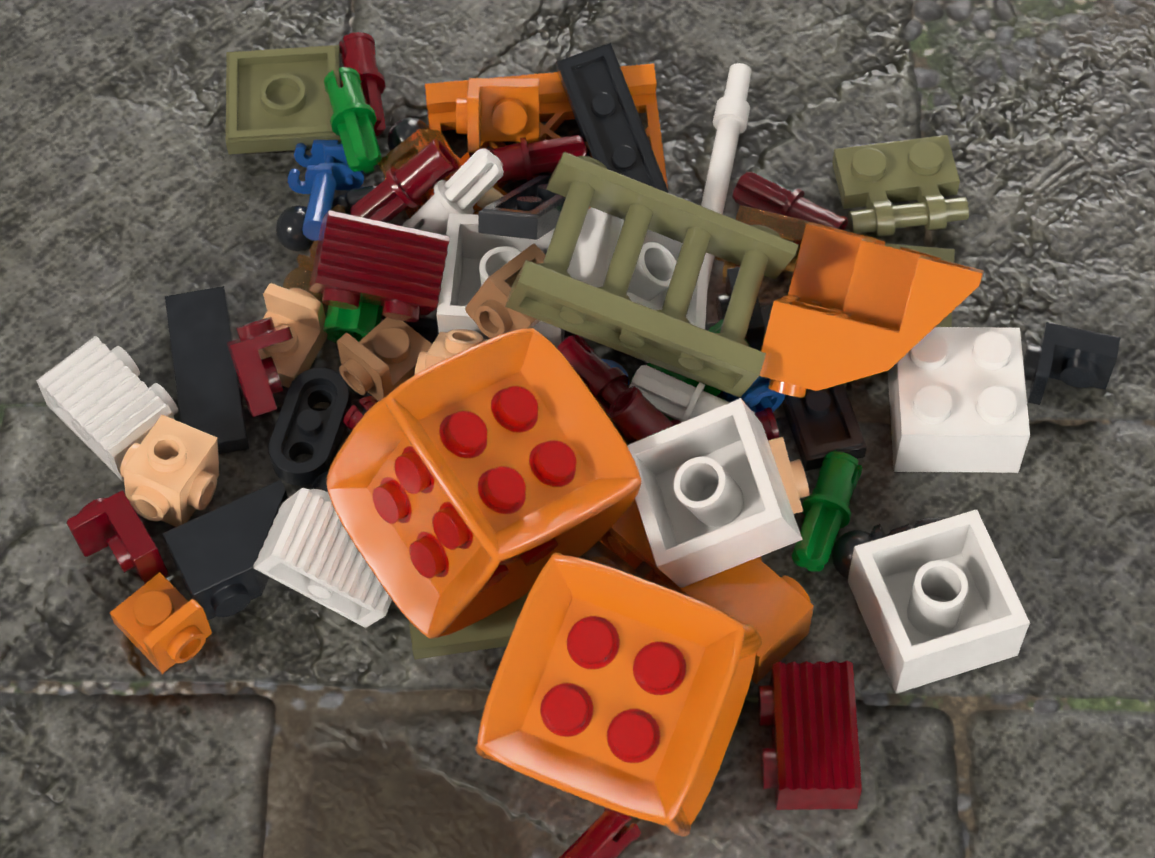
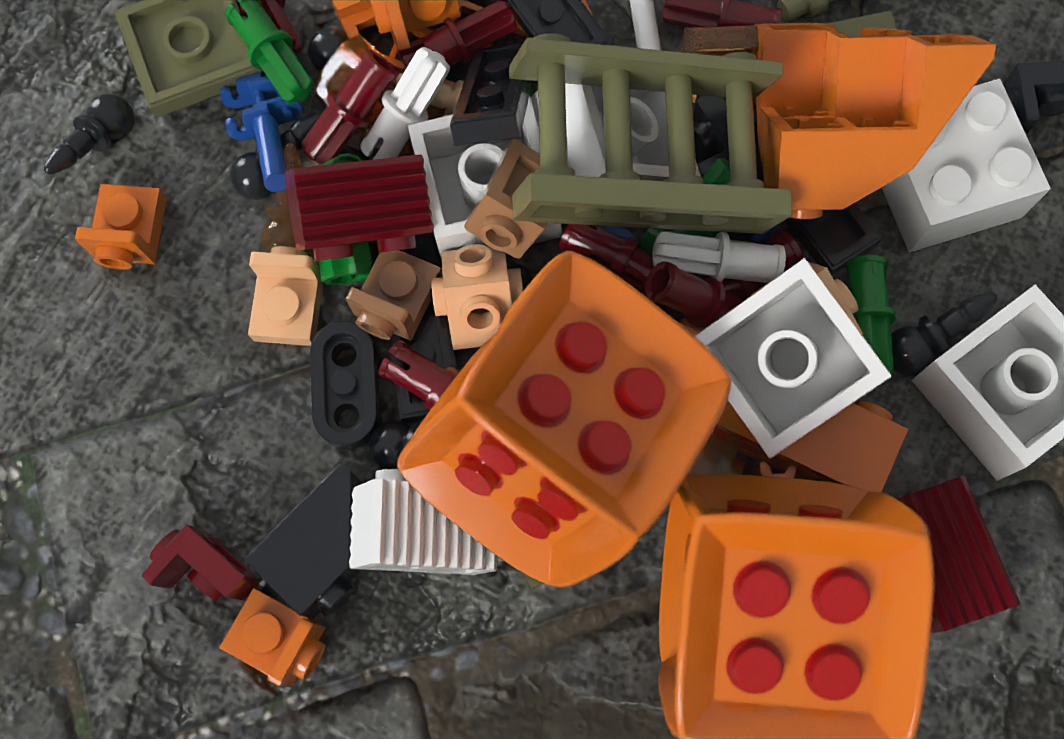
camera: 15 degrees left, 15 degrees up
white brick [36,336,179,482] -> none
light nougat brick [120,415,219,527] -> none
black tile [165,286,249,454] -> none
dark red bracket [226,317,293,417] -> none
none -> black bar [43,94,135,175]
none -> orange bracket [75,184,167,270]

